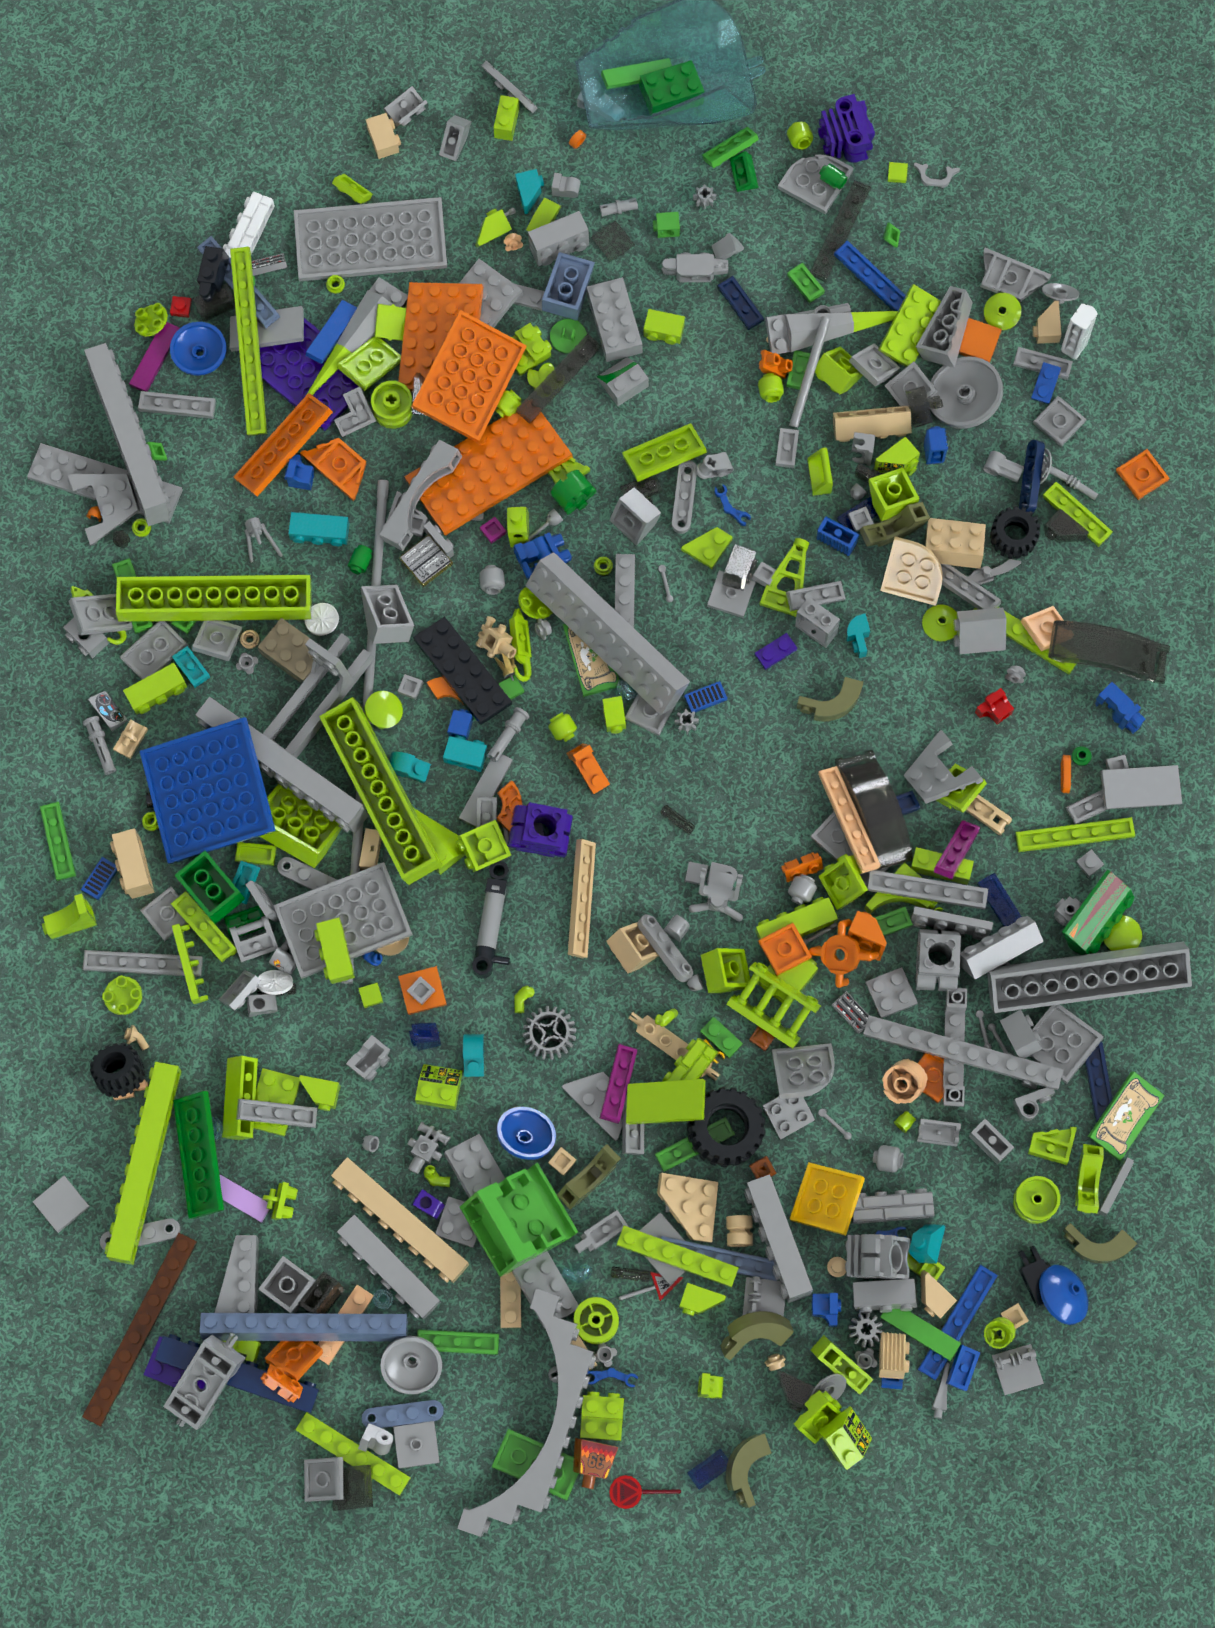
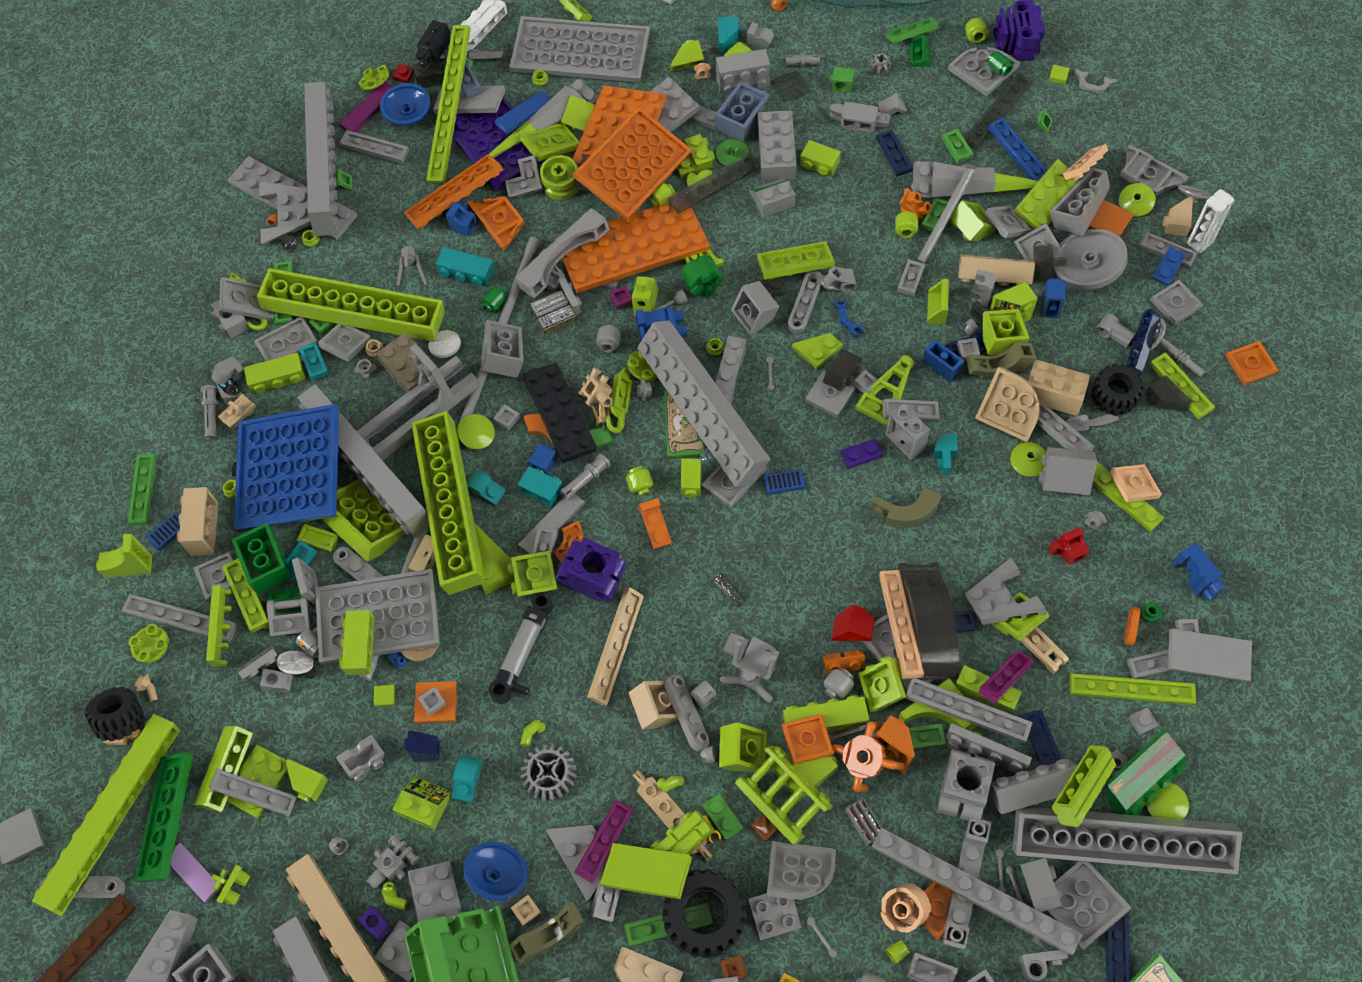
camera: 15 degrees right, 10 degrees down
light grey gear [675,709,699,734] -> none
light grey plate [865,967,918,1019] -> none
clear smoke windscreen [1048,620,1170,684] -> none
none -> light grey leg [212,356,244,384]
none -> red slope [831,605,875,641]
none -> lime brick [1052,745,1116,827]
none -> light nougat plate [1063,144,1108,180]

